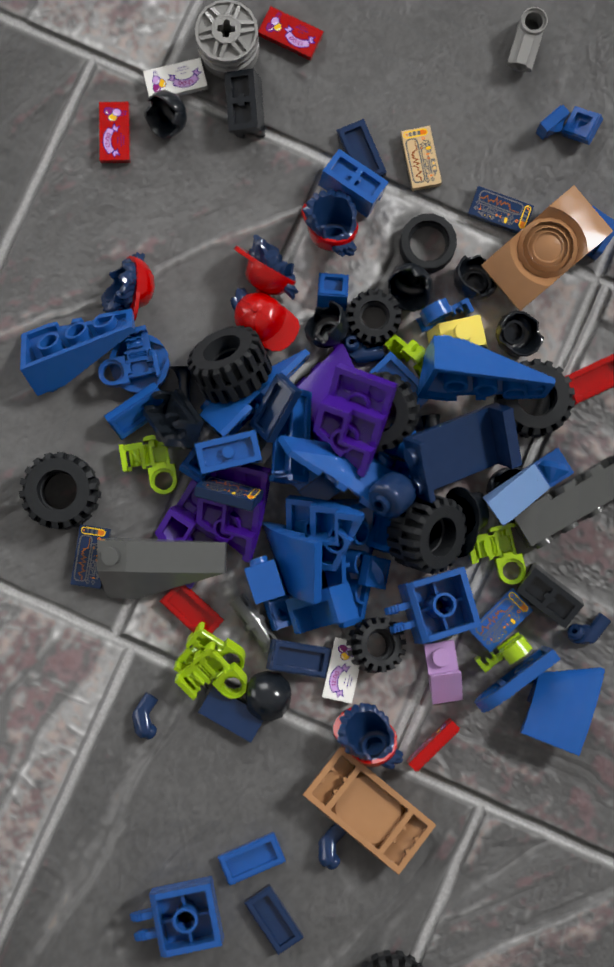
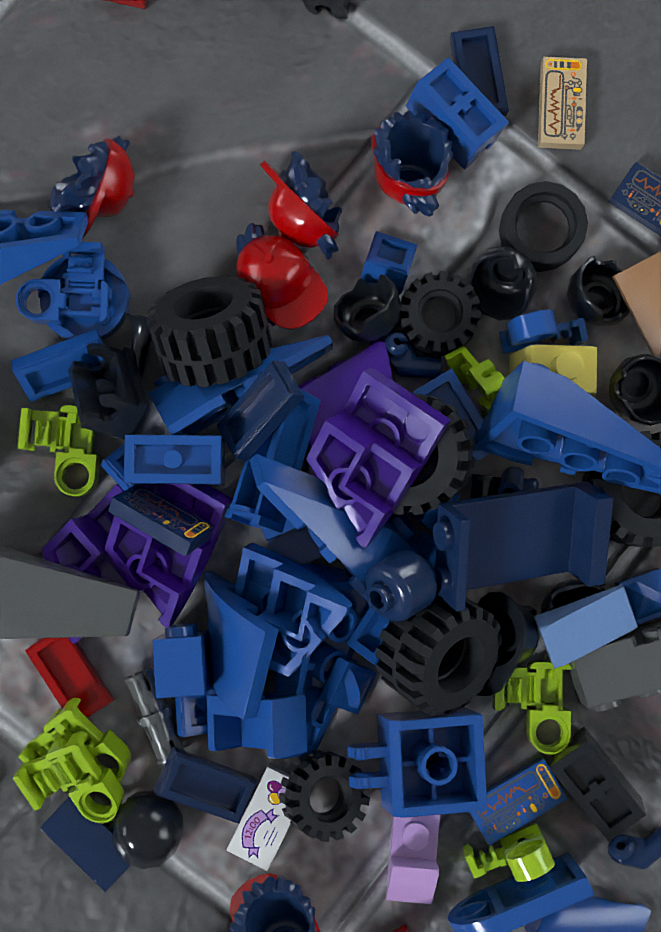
camera: 10 degrees right, 0 degrees up
none -> dark blue arm [498,467,539,494]

